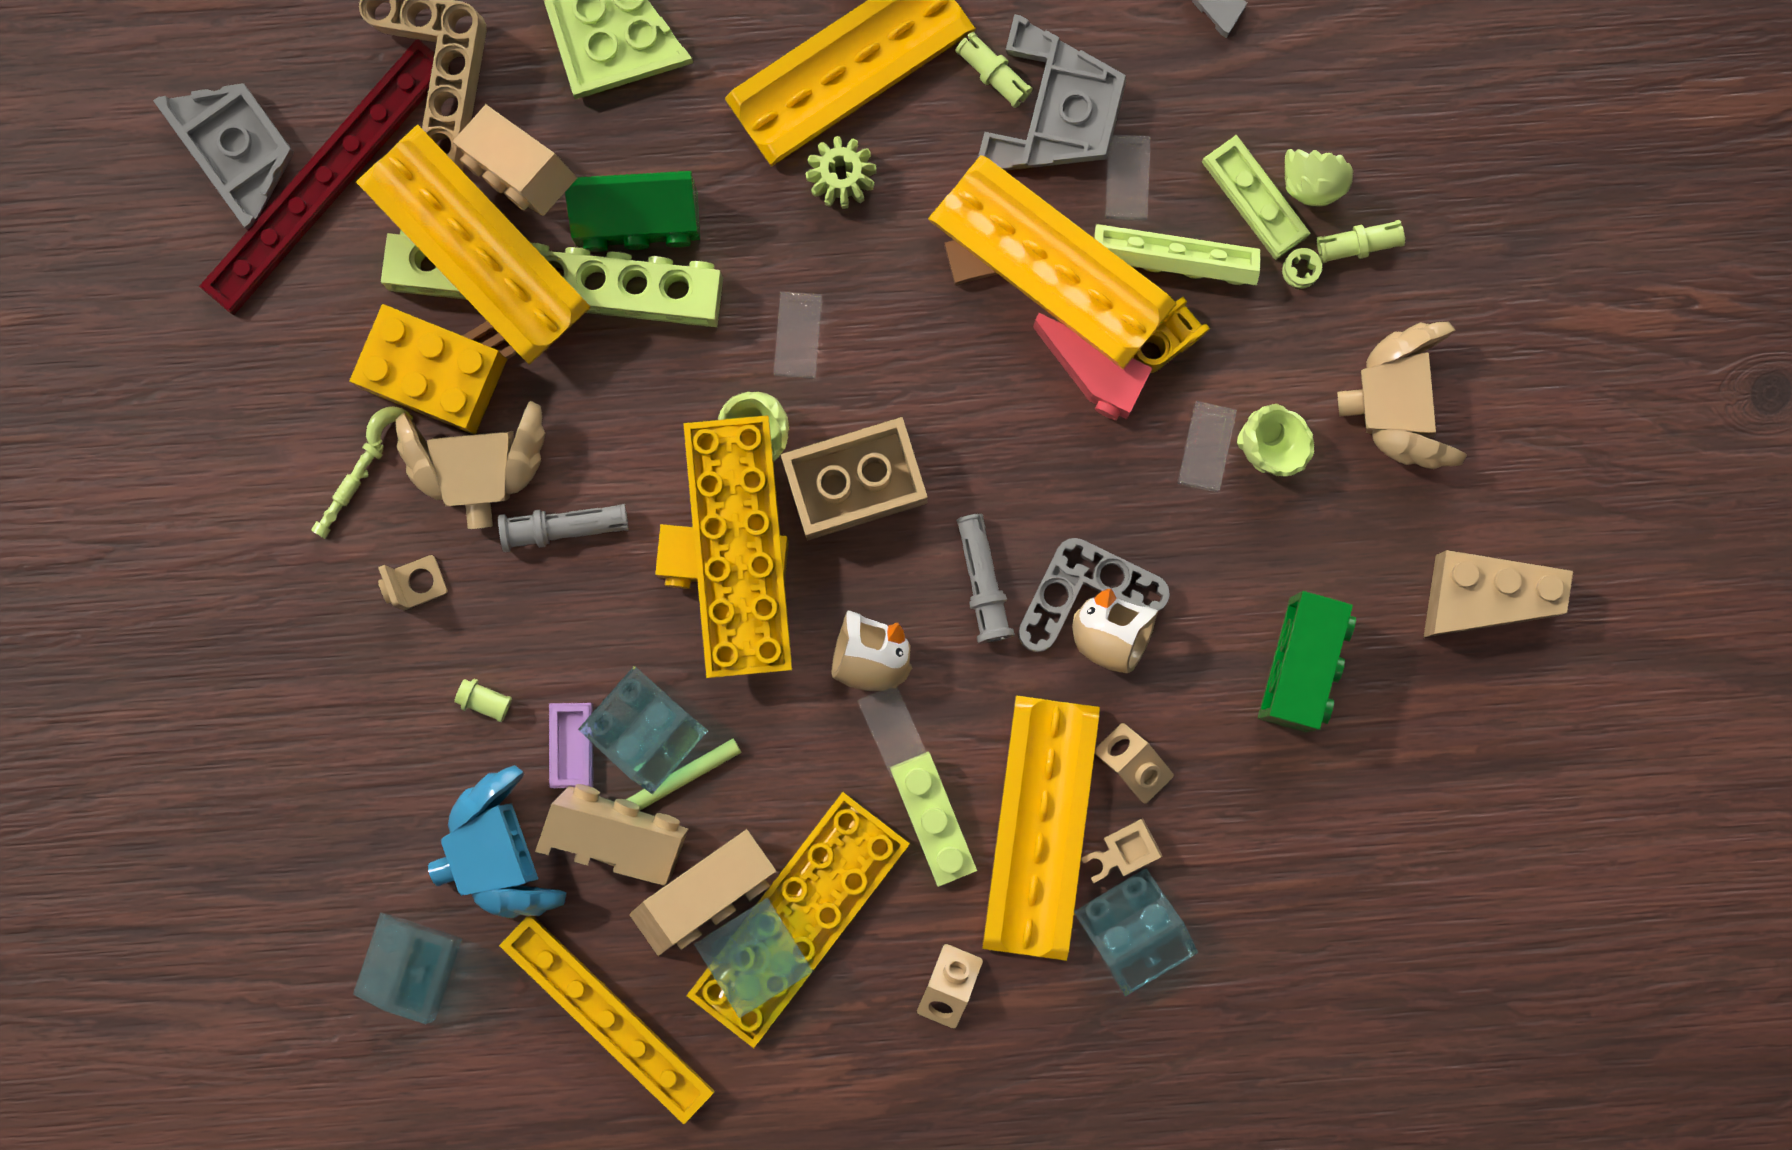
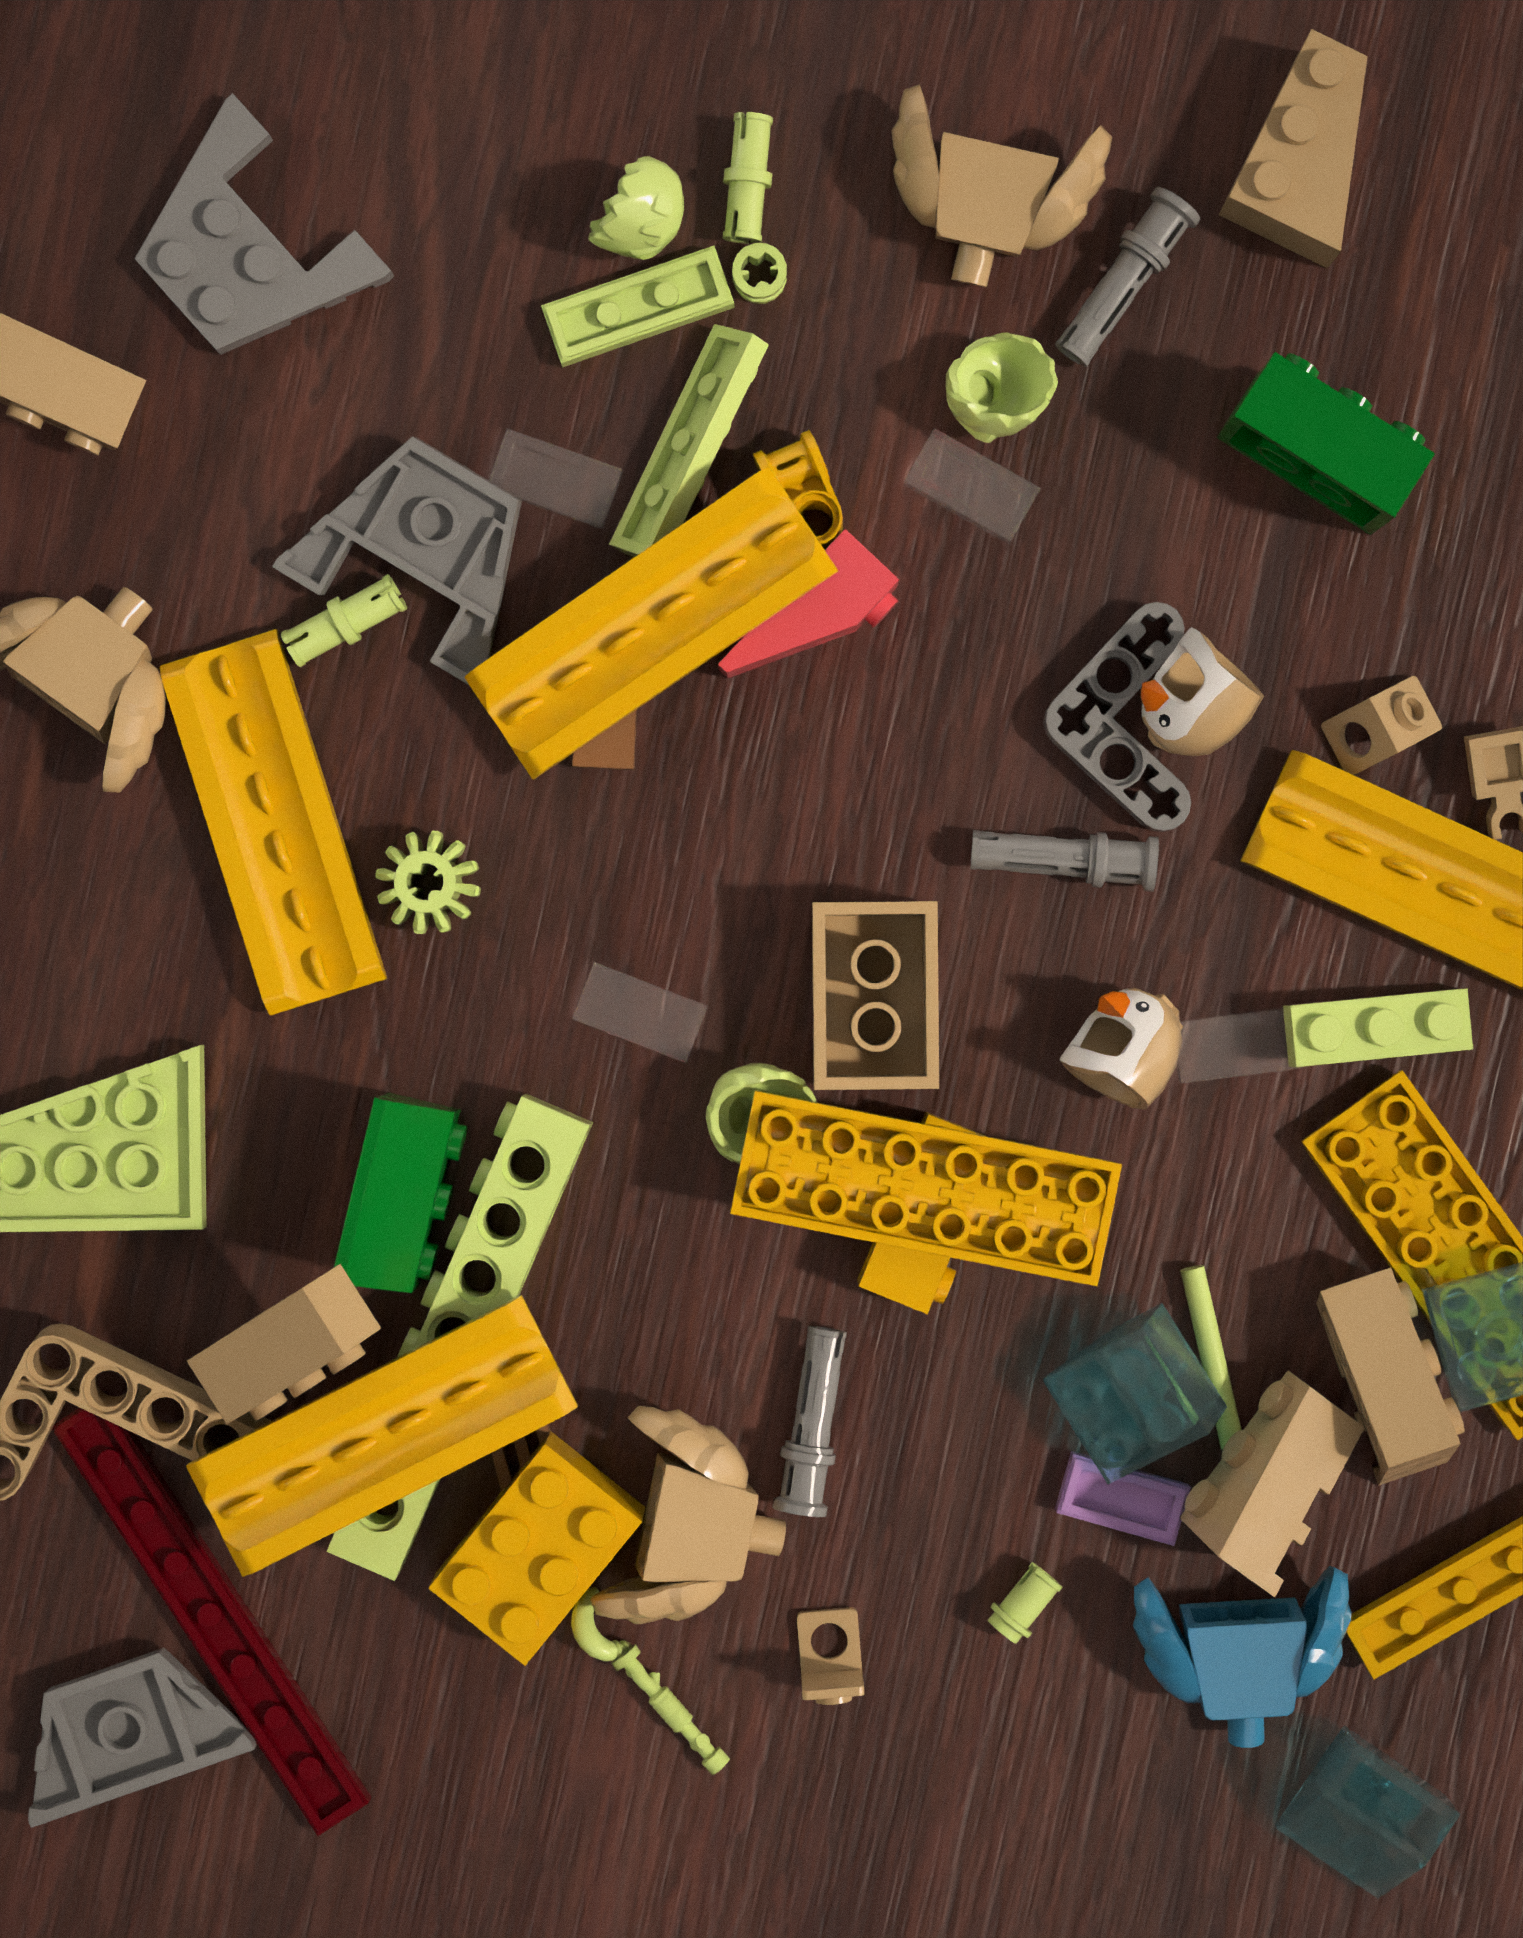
camera: 75 degrees left, 5 degrees up
none -> light grey pin [1055,187,1201,367]

